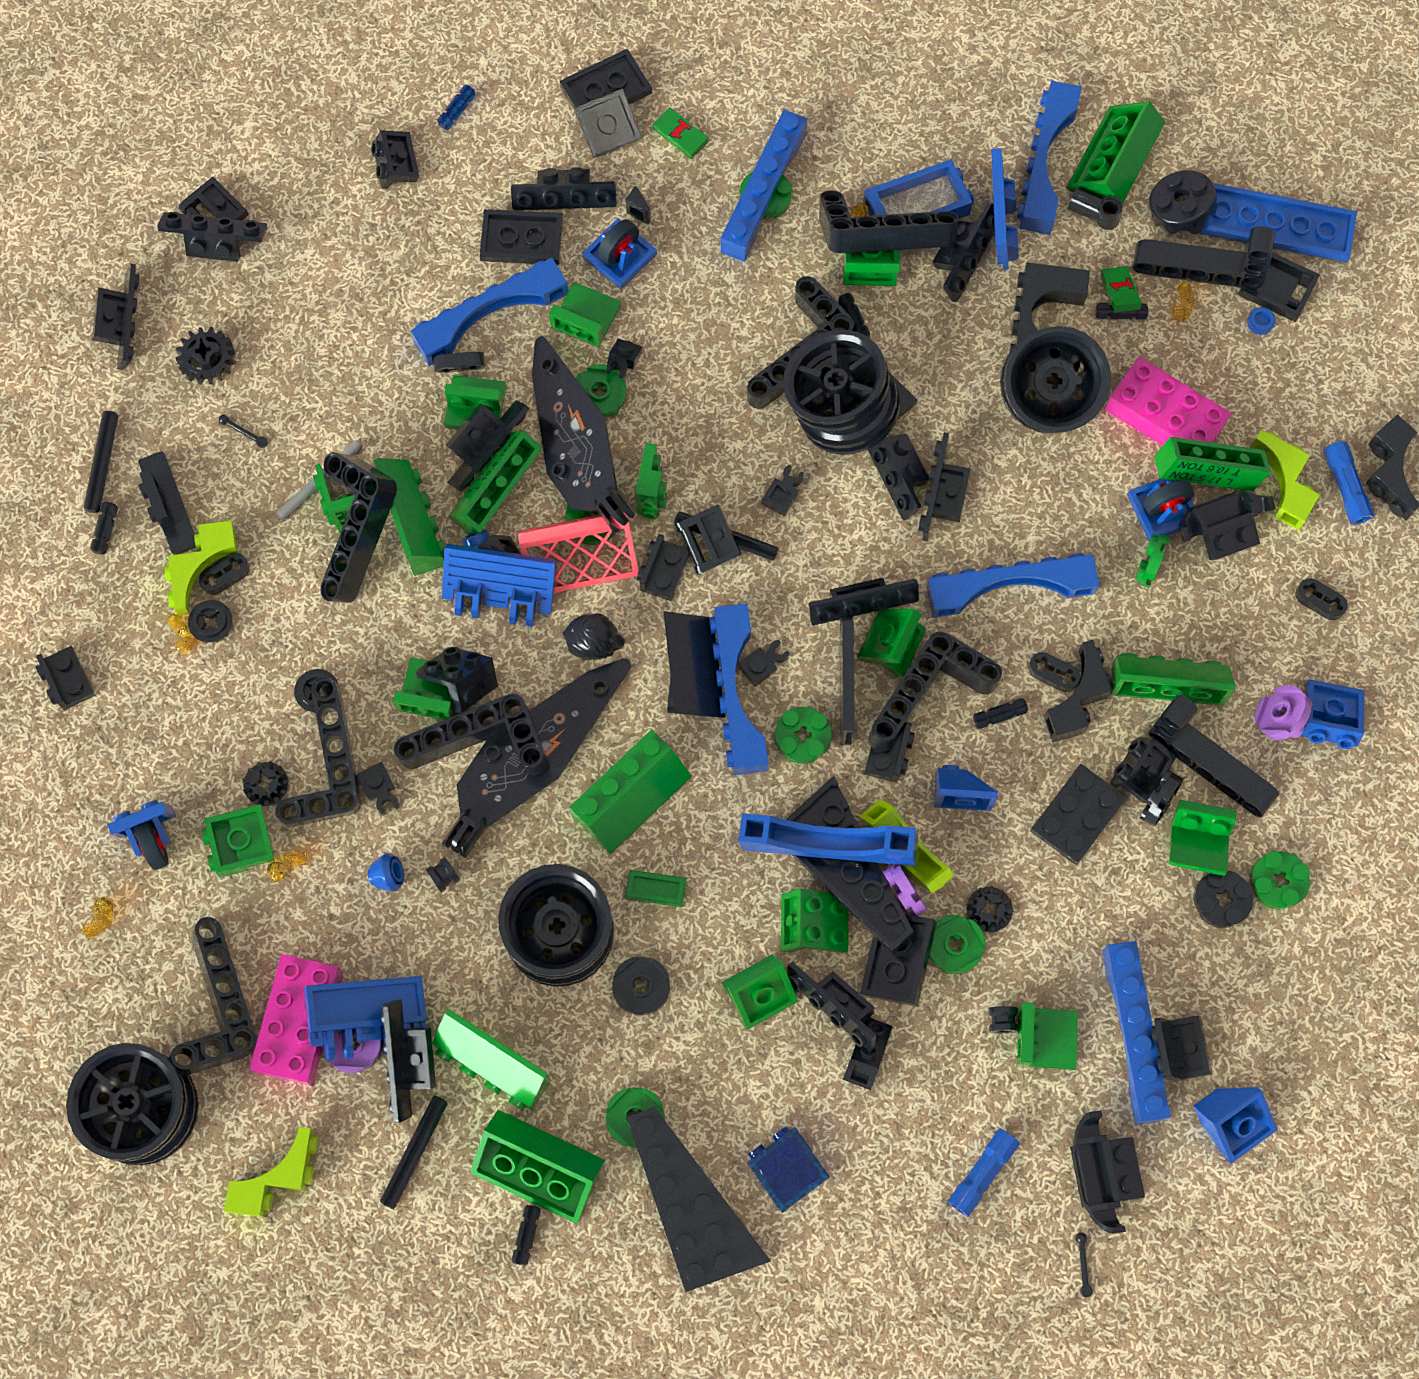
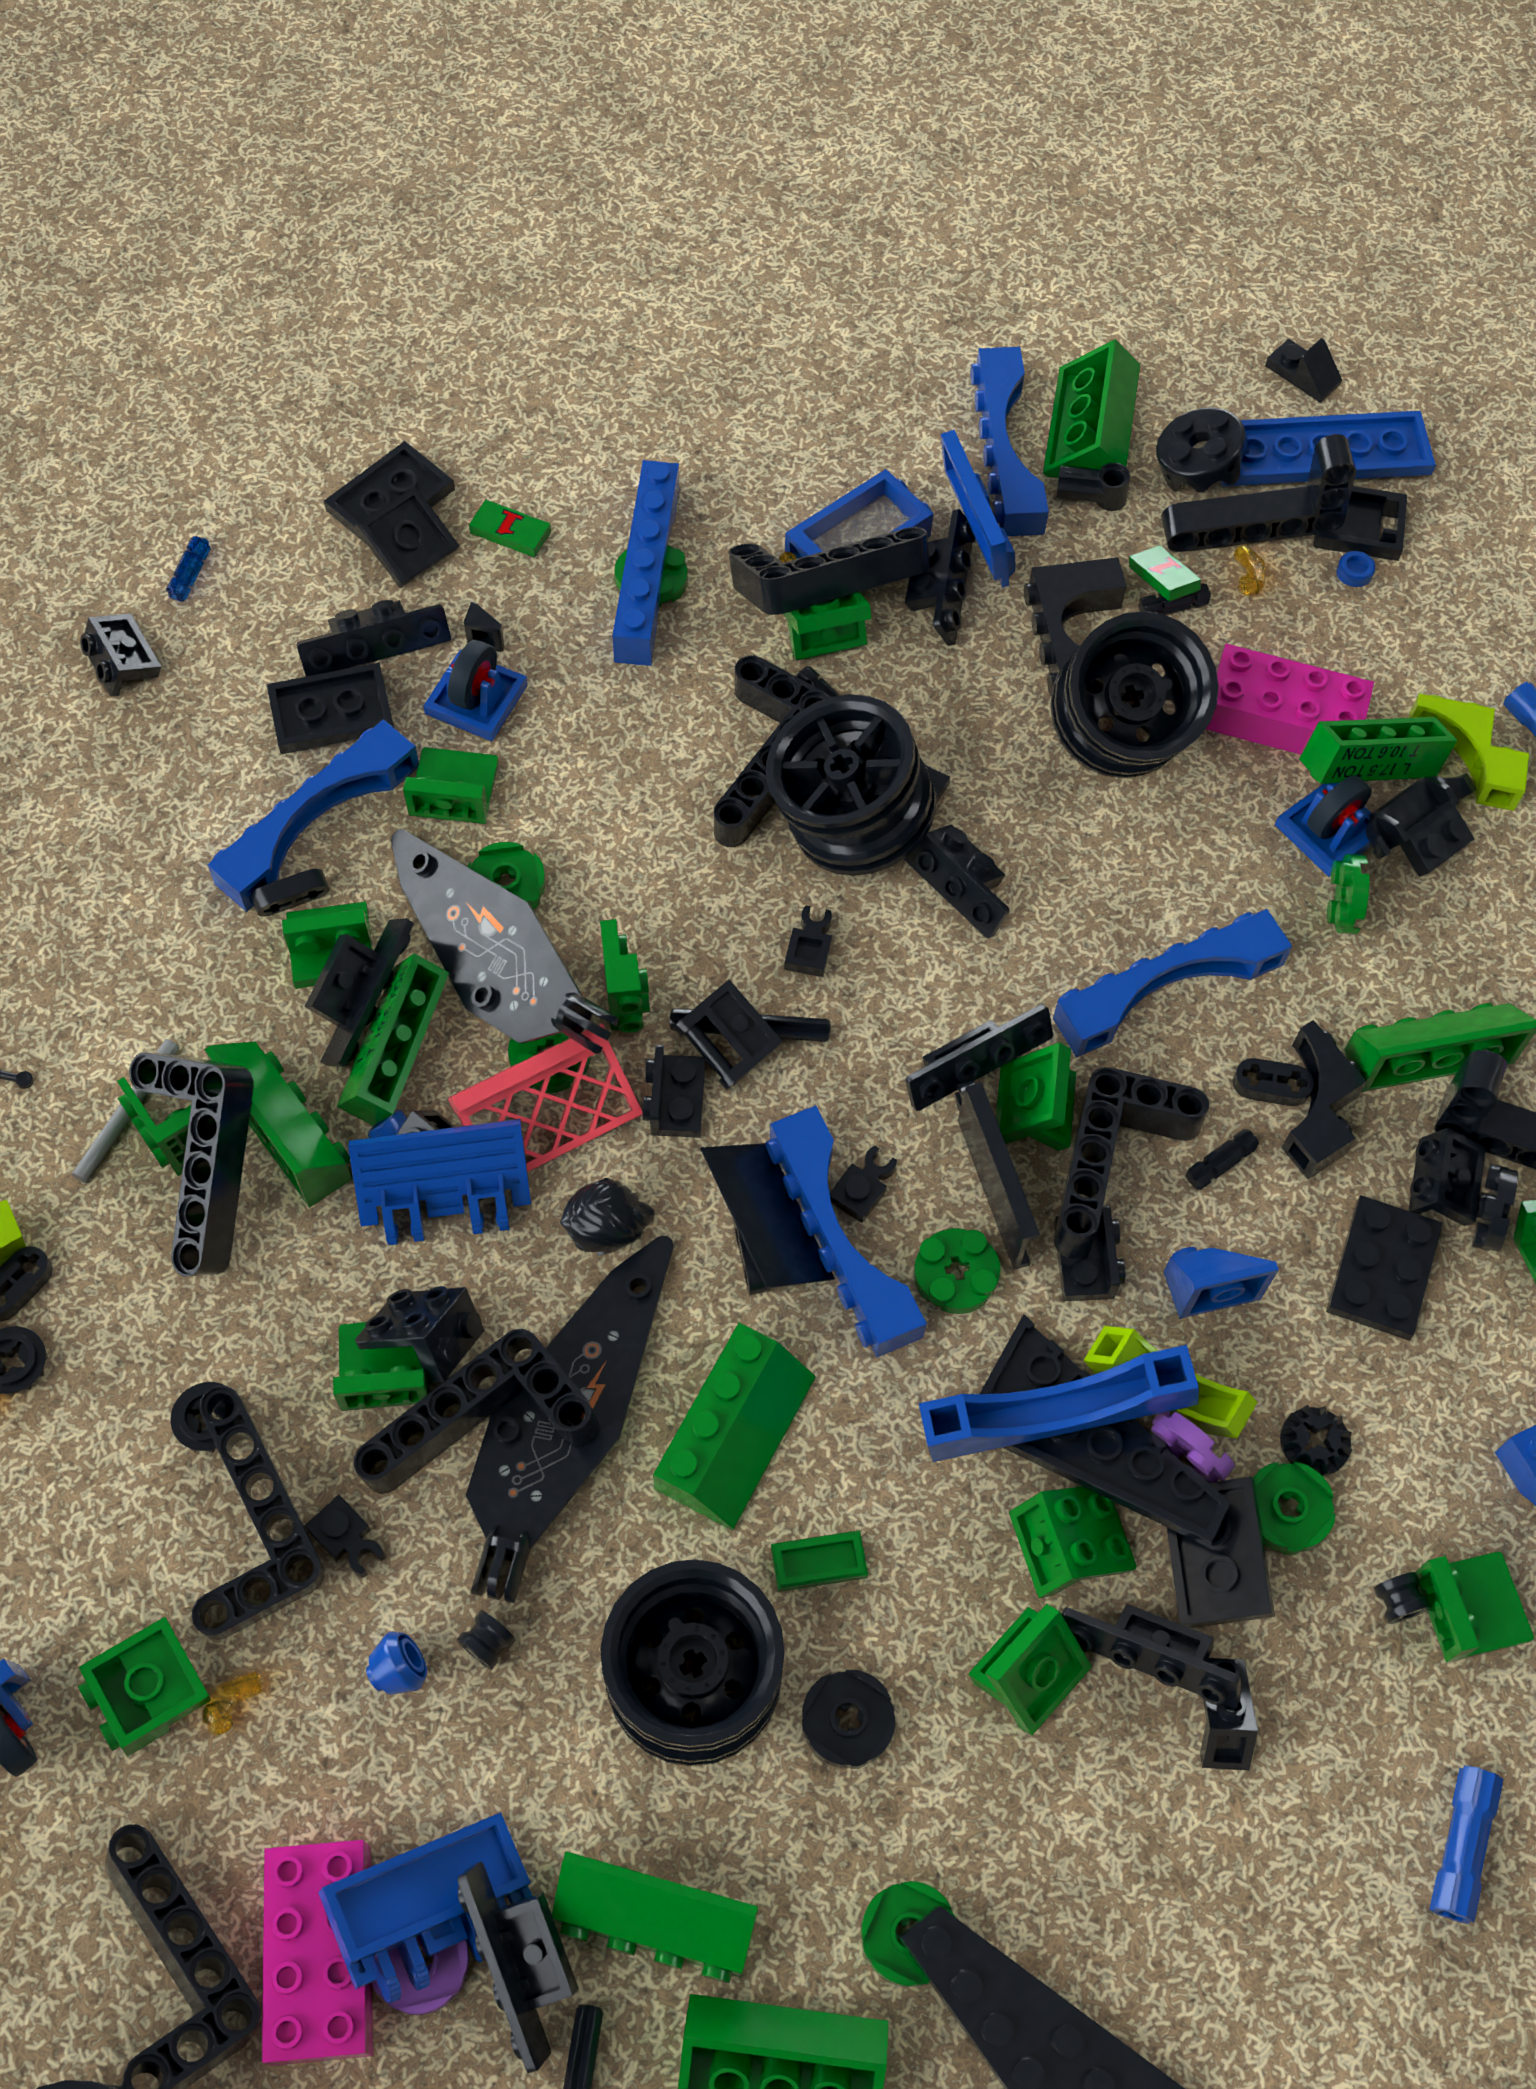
camera: 20 degrees left, 10 degrees down
black gear [243,761,289,806] -> none
black plate [606,338,643,378] -> none
clear blue plate [747,1126,830,1213] -> none
black bracket [918,432,971,542] -> none
none -> black slope [1265,338,1342,403]

